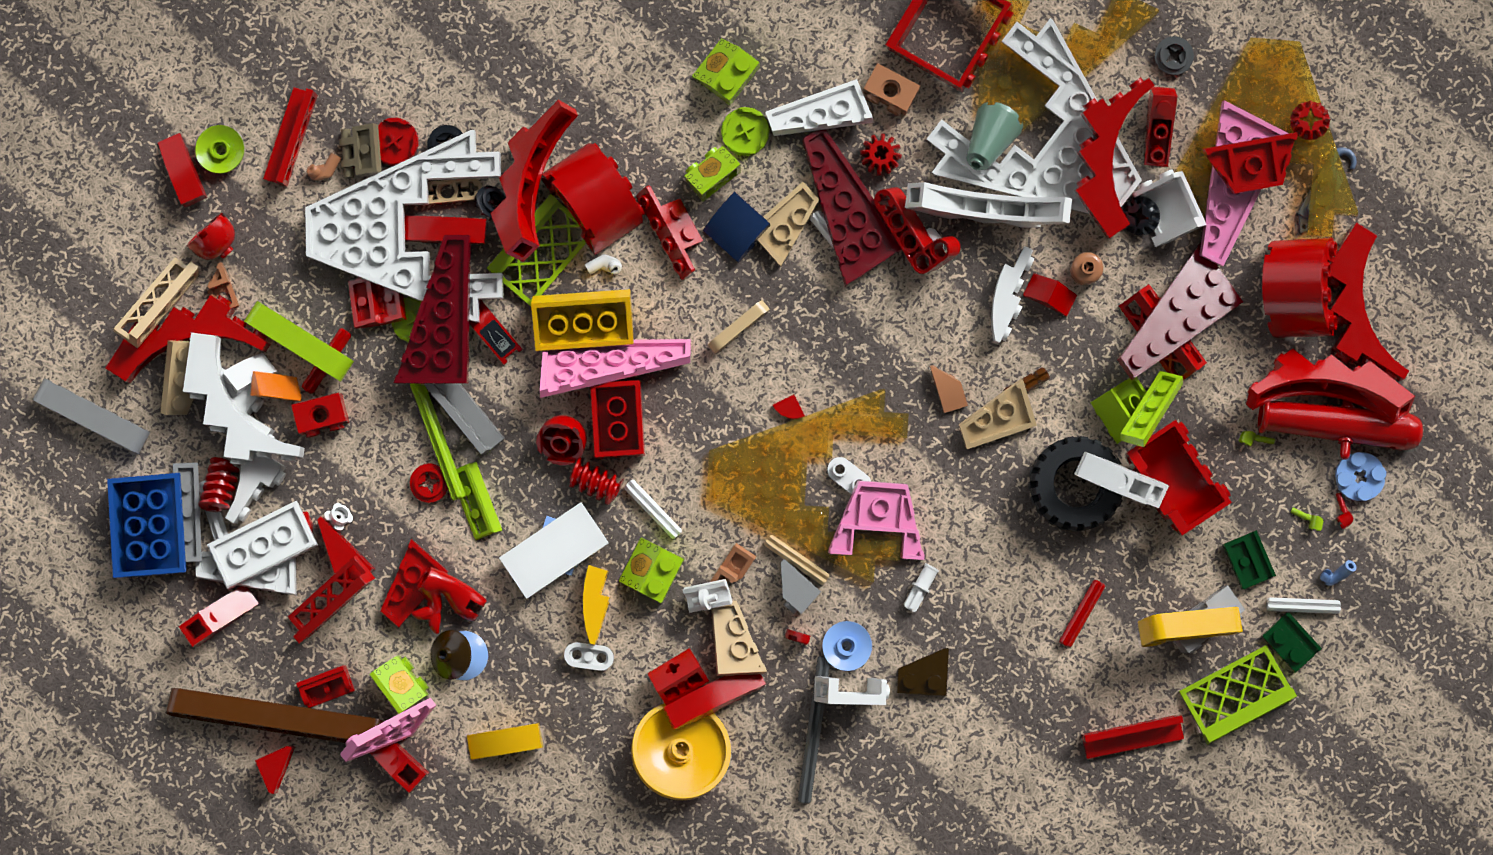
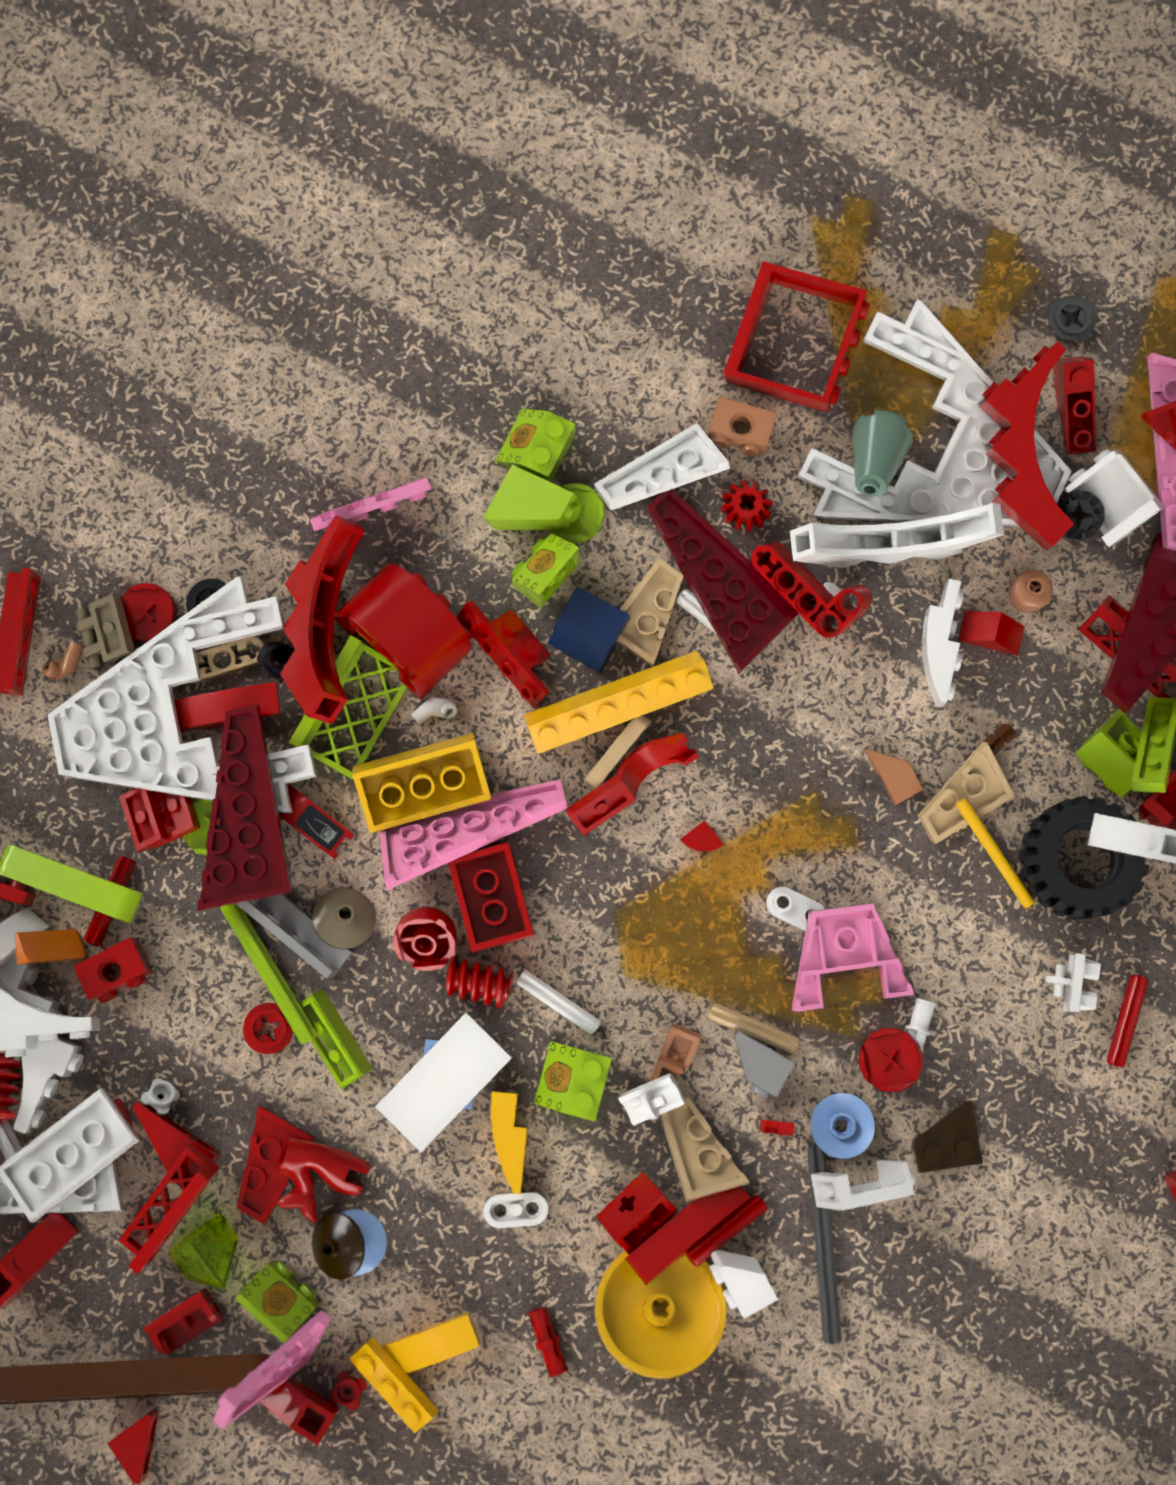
camera: 15 degrees left, 5 degrees down
none -> clear neon green slope [168,1213,239,1290]
none -> bright pink wing [310,477,431,533]
none -> dark tan dish [312,888,376,949]
none -> red plate [329,1371,367,1410]
none -> yellow plate [349,1336,439,1433]
none -> lime slope [483,465,582,530]
none -> yellow brick [523,651,714,754]
none -> red pin [527,1306,569,1378]
none -> red piece [565,733,700,836]
none -> red axle [686,1195,767,1267]
none -> white slope [709,1249,778,1319]
none -> red tile [859,1028,924,1092]
none -> yellow bar [955,798,1035,908]
none -> white hips [1045,953,1101,1013]

